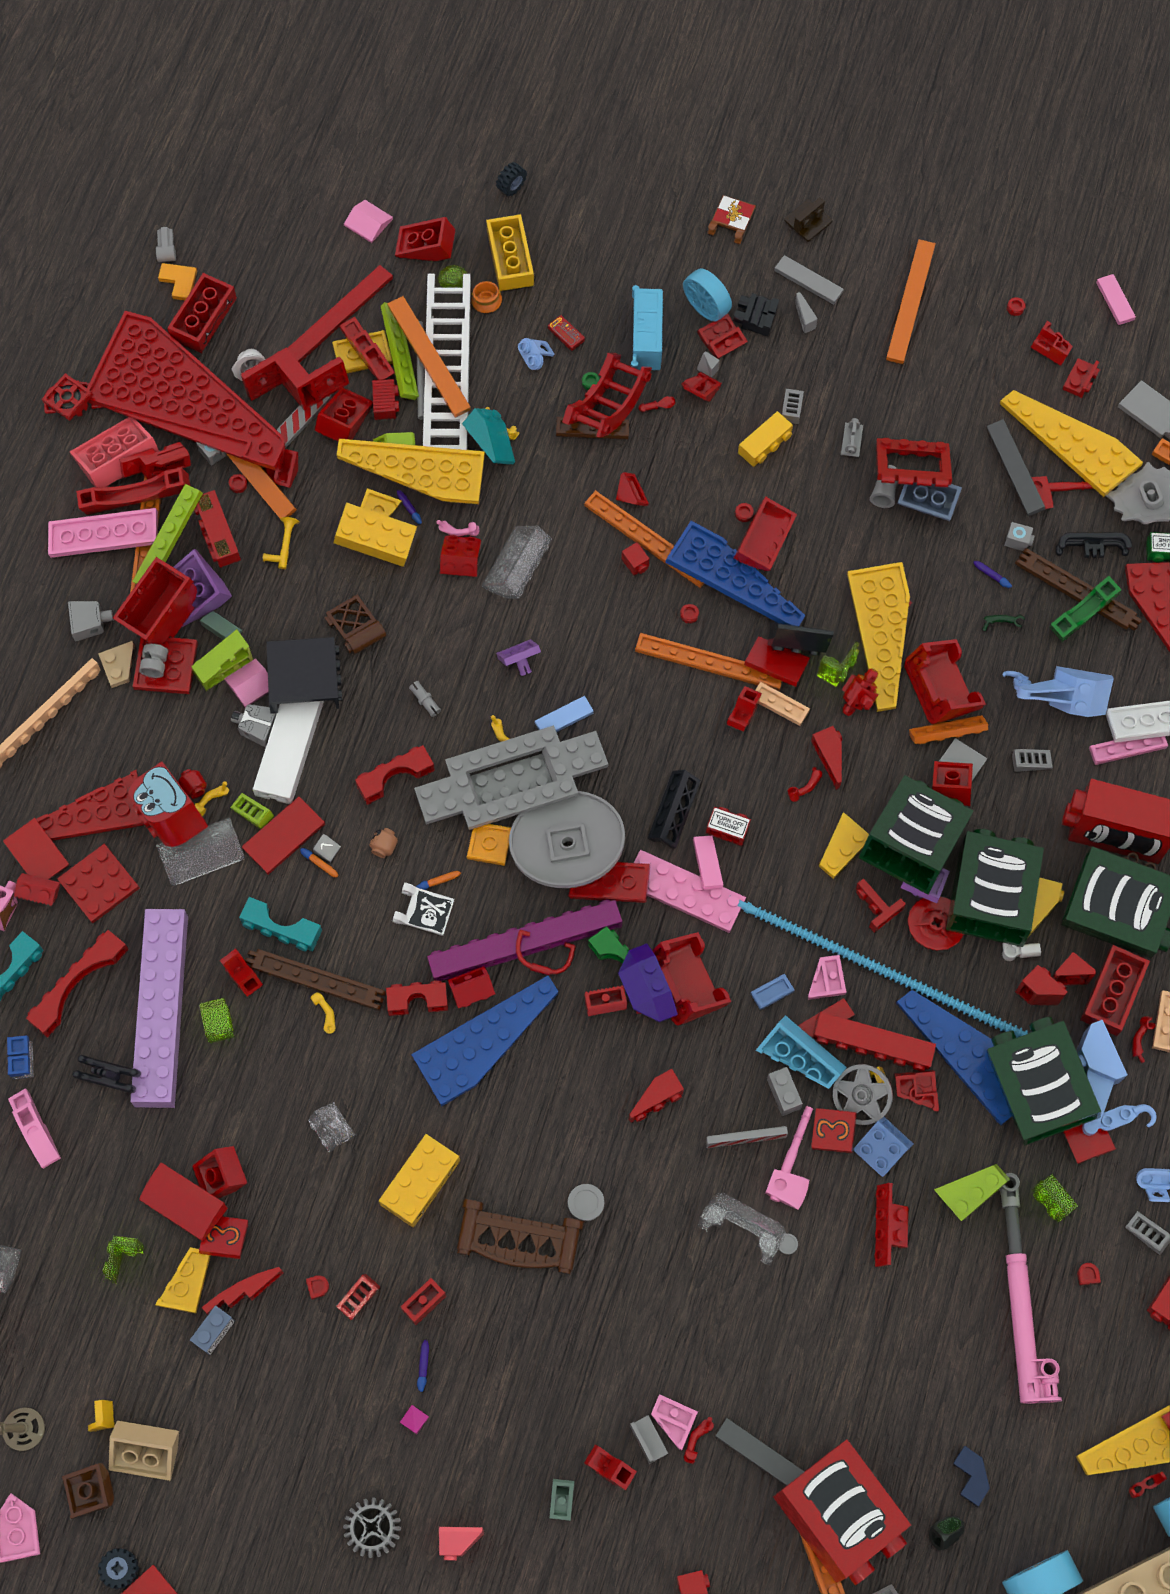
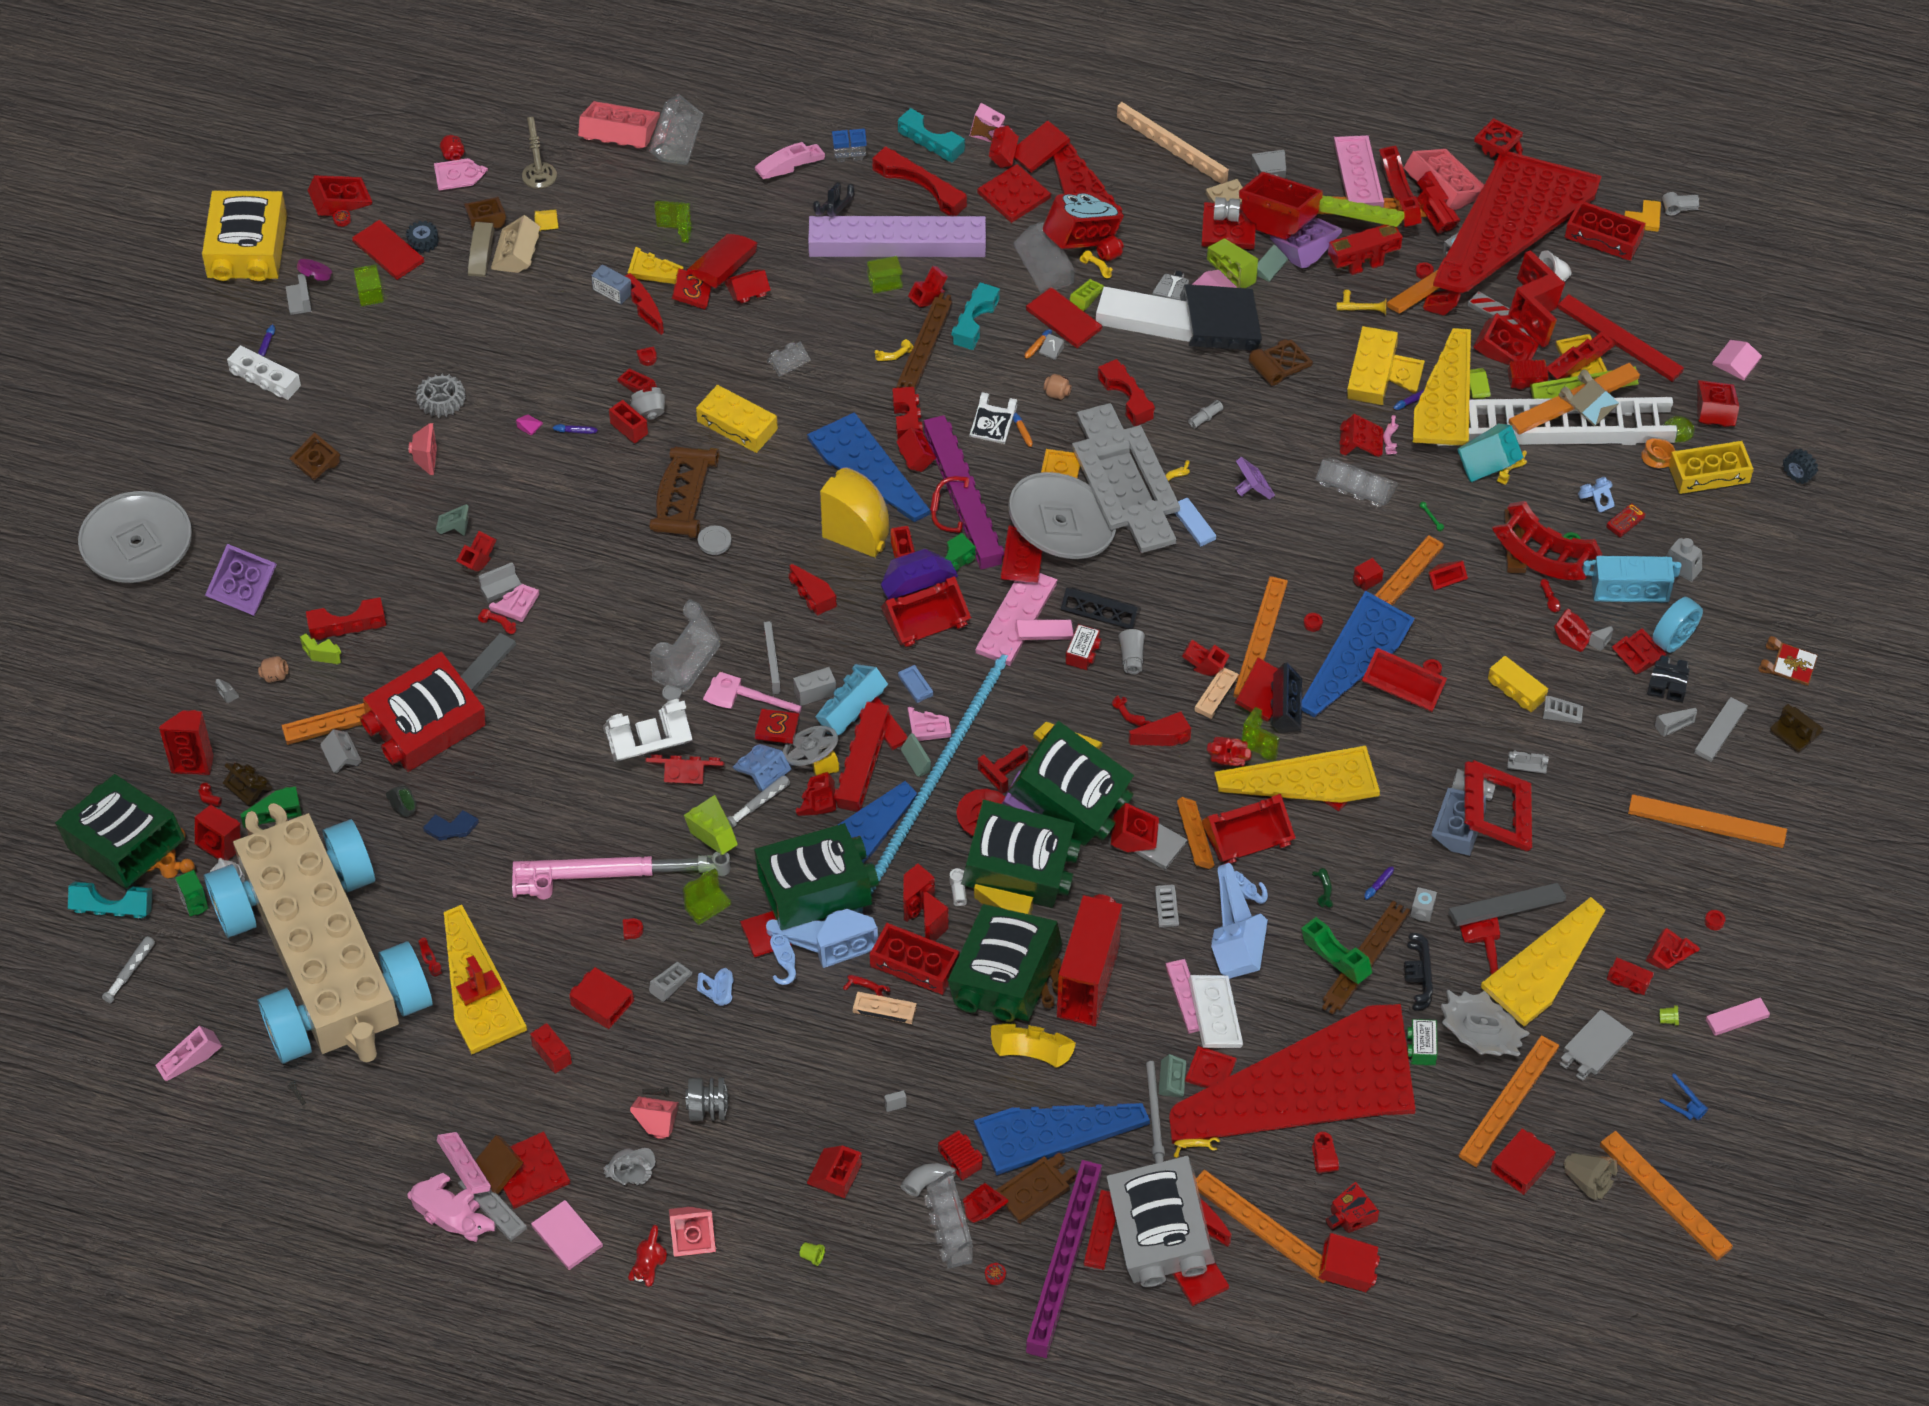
camera: 90 degrees right, 15 degrees down
none -> dark tan slope [468,222,494,277]
none -> white piece [603,699,692,762]
none -> light grey cone [630,387,665,420]
none -> light grey piece [727,776,790,828]
none -> yellow brick [820,467,889,558]
none -> sand green slope [901,733,931,777]
none -> light grey plant [1118,629,1145,675]
none -> green hinge [1419,502,1444,532]
none -> dark tan flag [1559,369,1619,426]
none -> lime piece [1660,1005,1679,1026]
none -> light grey torso [1666,538,1702,582]

